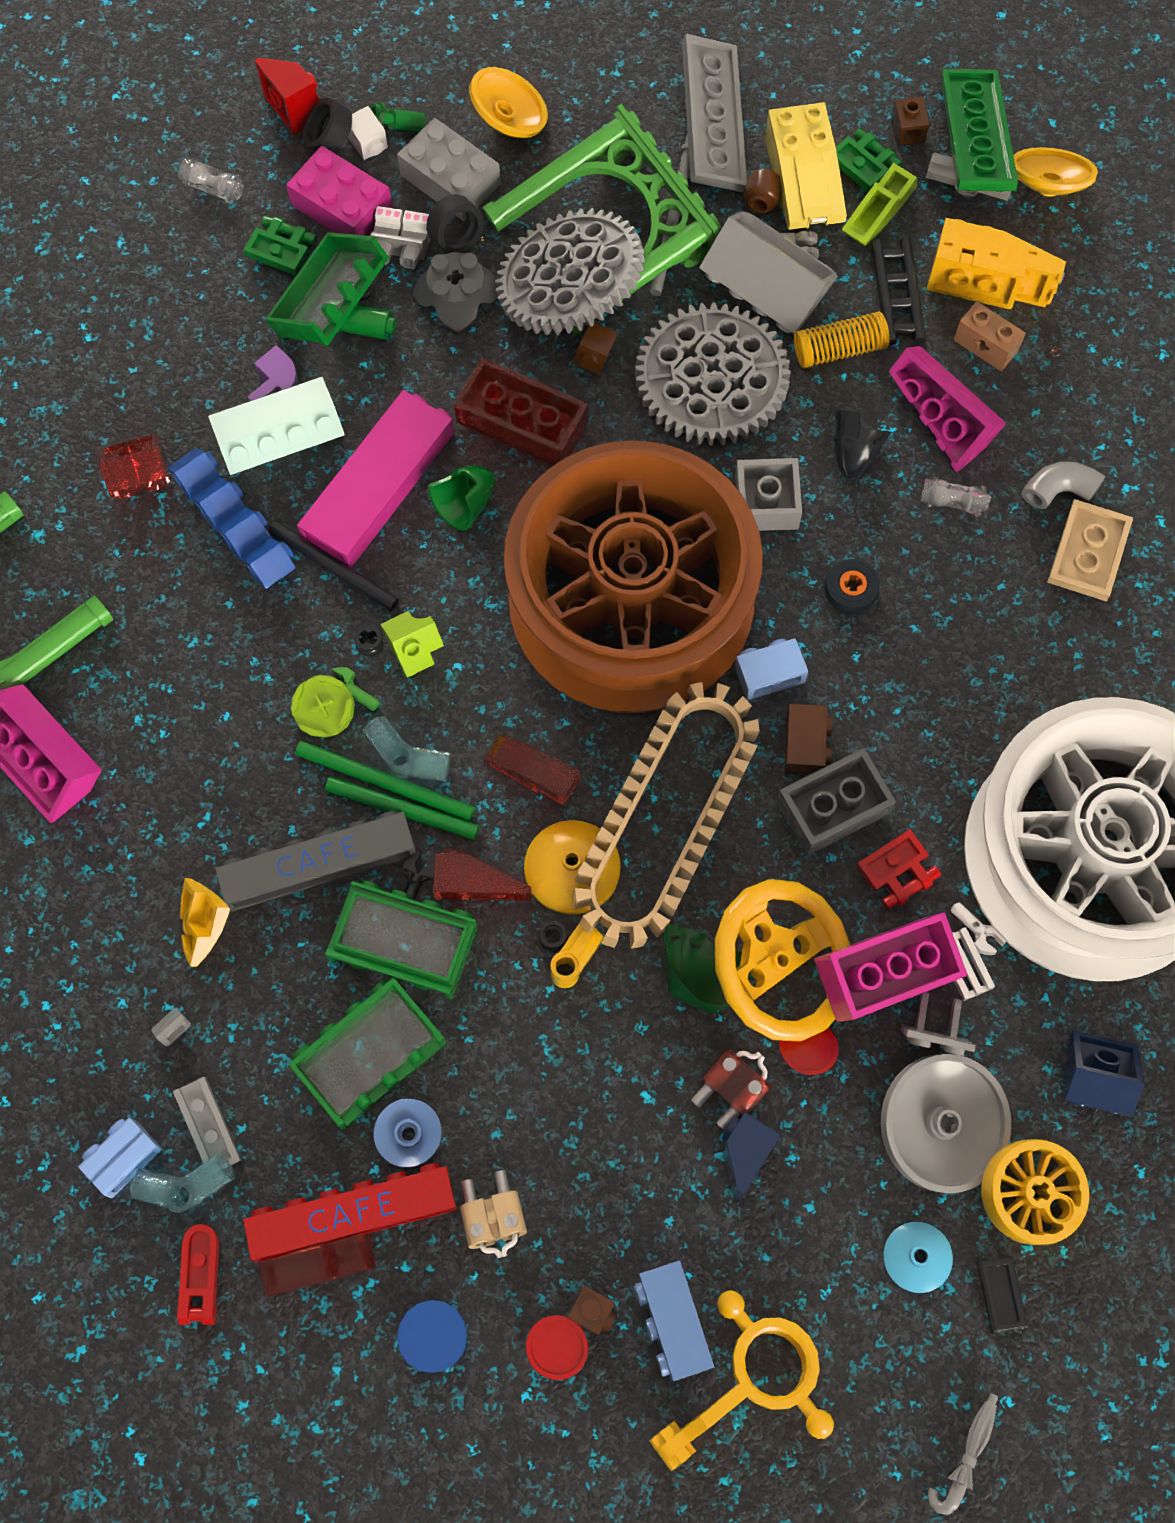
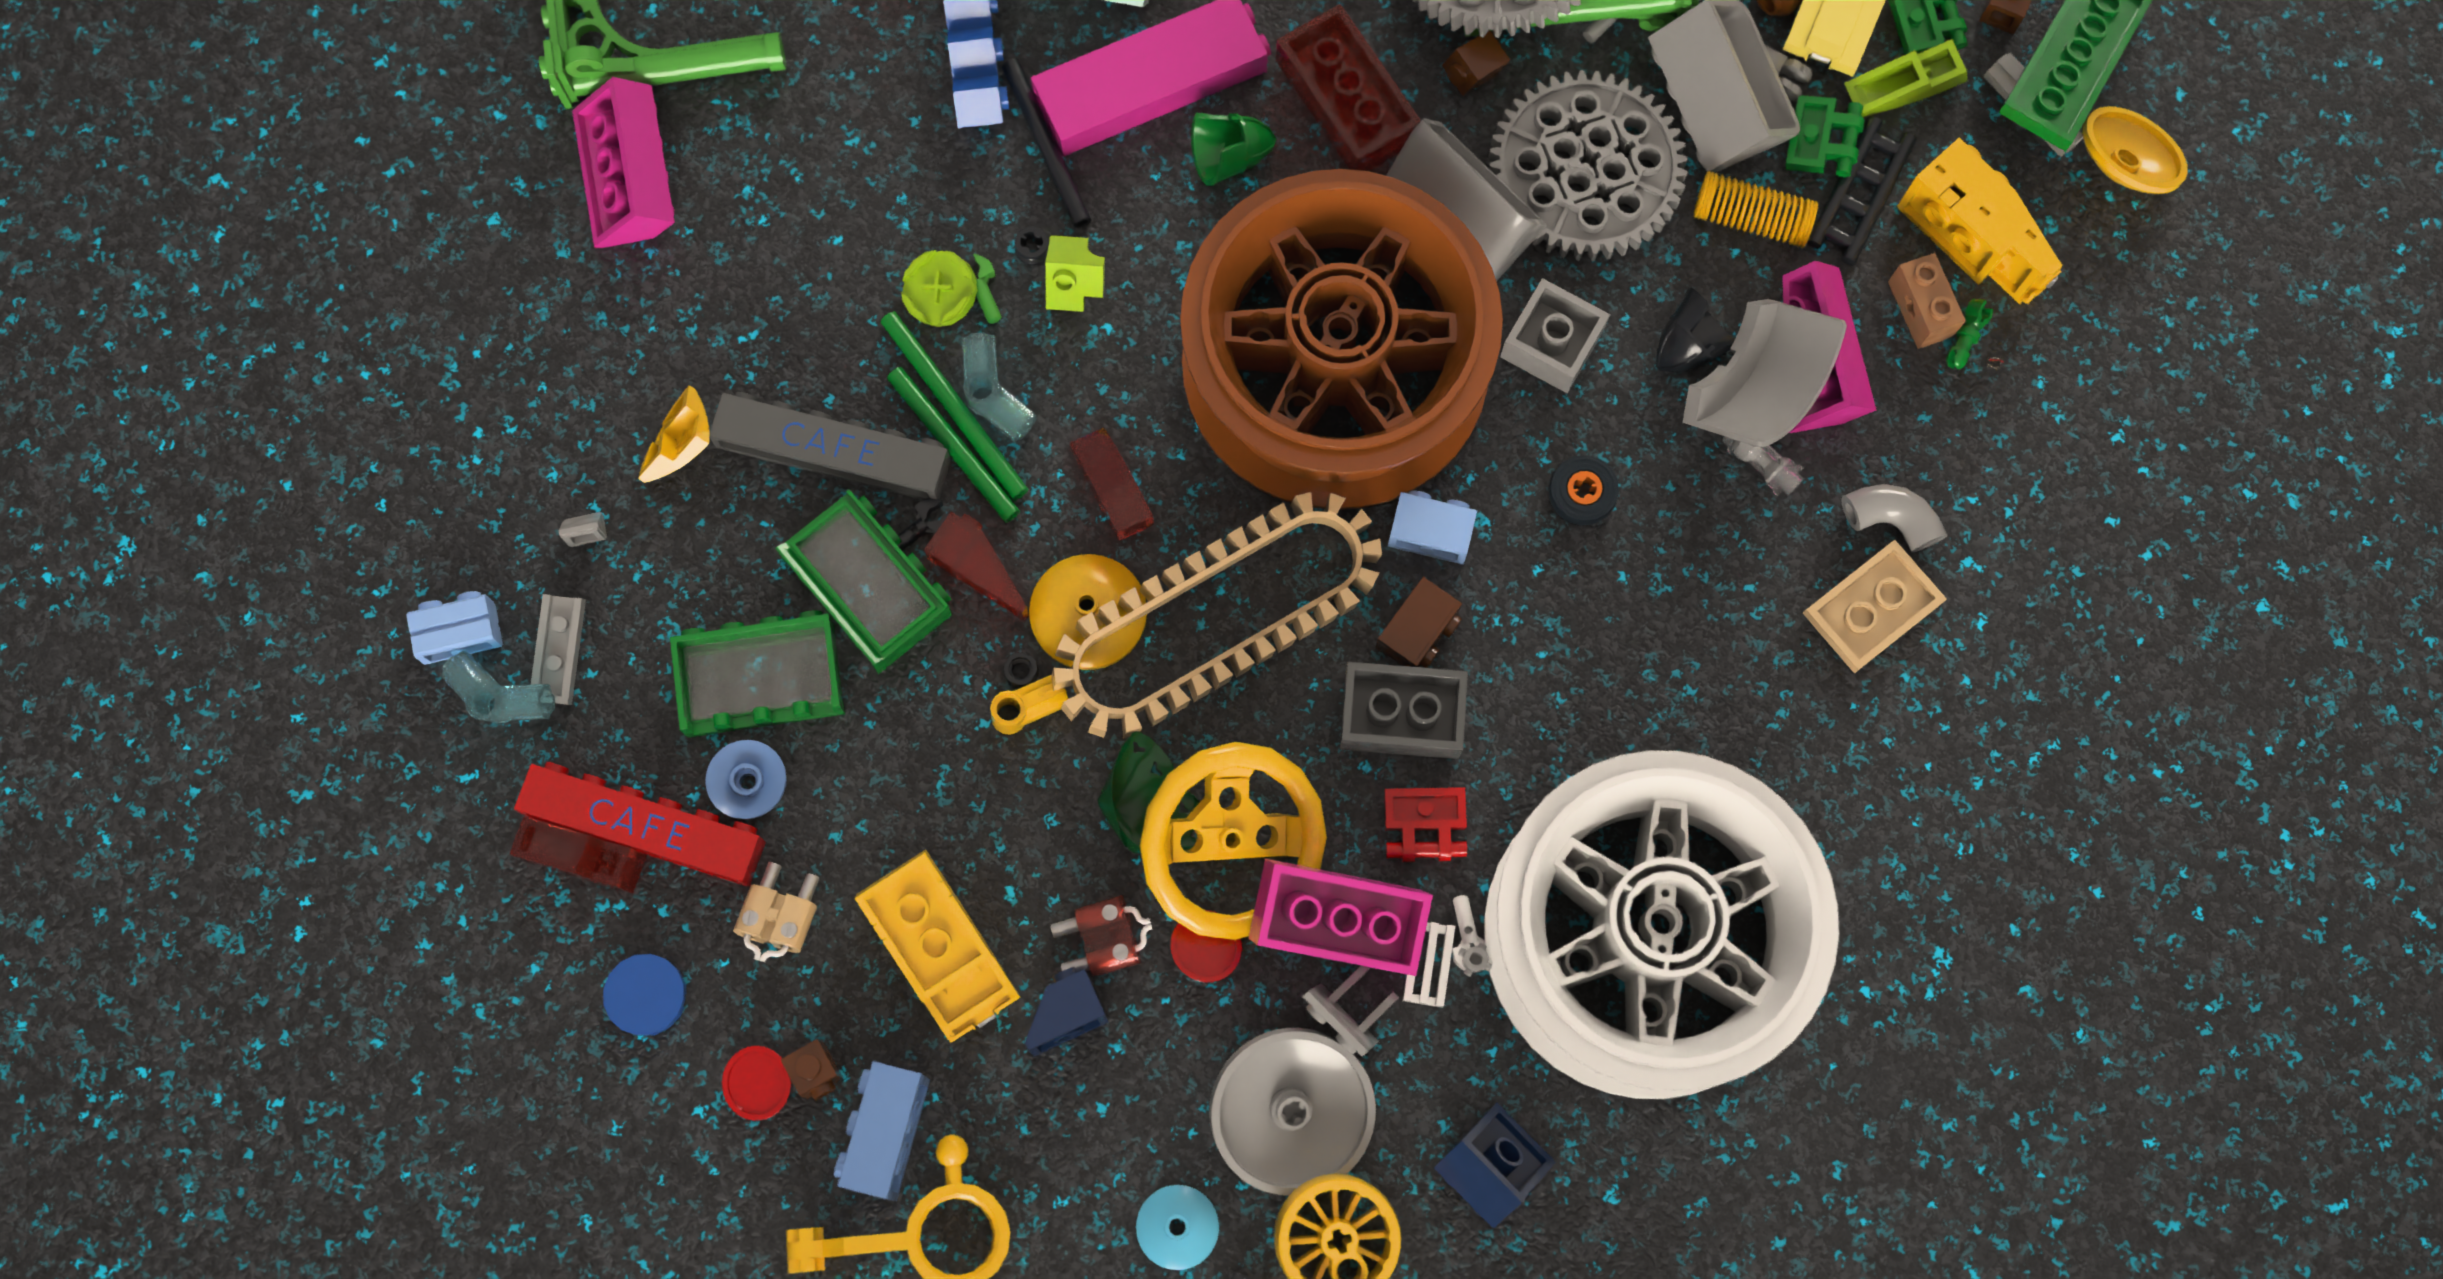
camera: 30 degrees right, 5 degrees up
red plate [177,1224,219,1325] -> none
none -> yellow piece [855,849,1020,1043]
none -> light grey windscreen [1386,118,1547,282]
none -> light grey piece [1458,943,1492,977]
none -> light grey panel [1682,299,1847,447]
none -> green plate [1786,95,1865,177]
none -> green piece [1946,298,1993,369]

